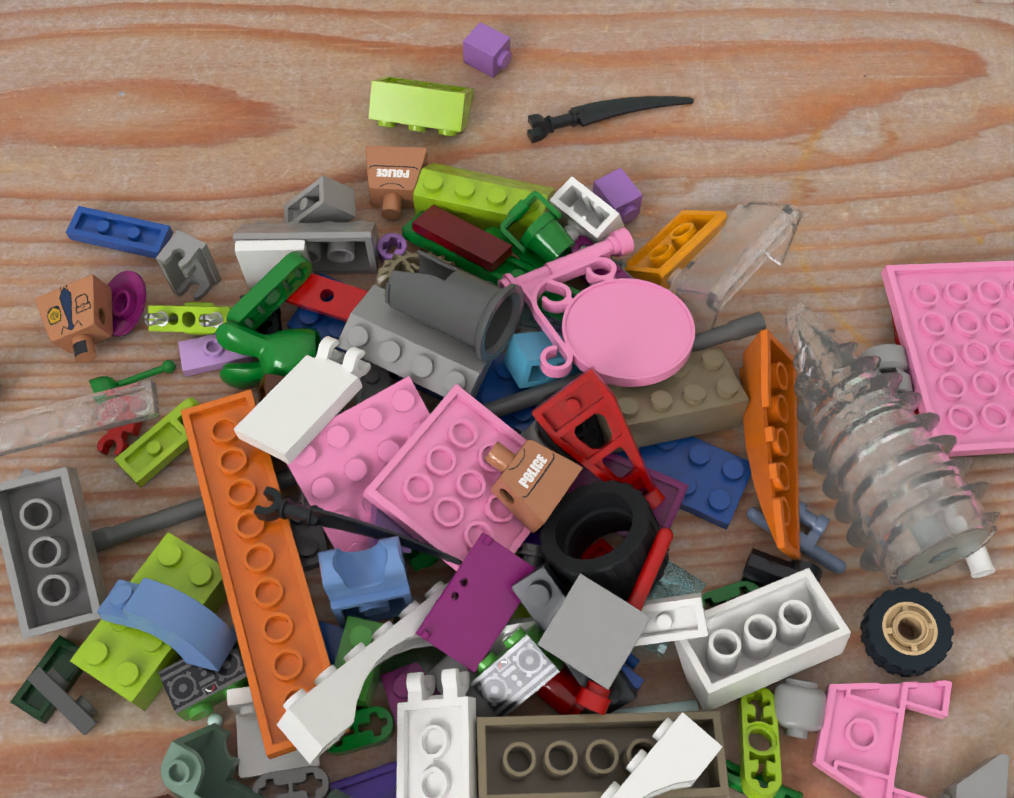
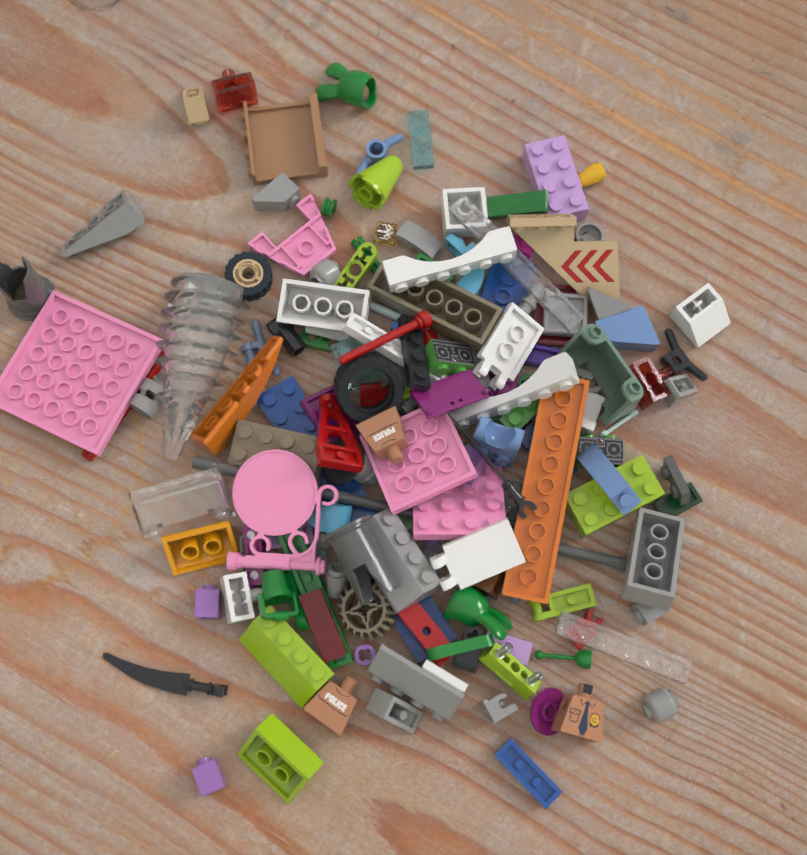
camera: 150 degrees left, 10 degrees up
light grey tile [537,573,651,690] -> none

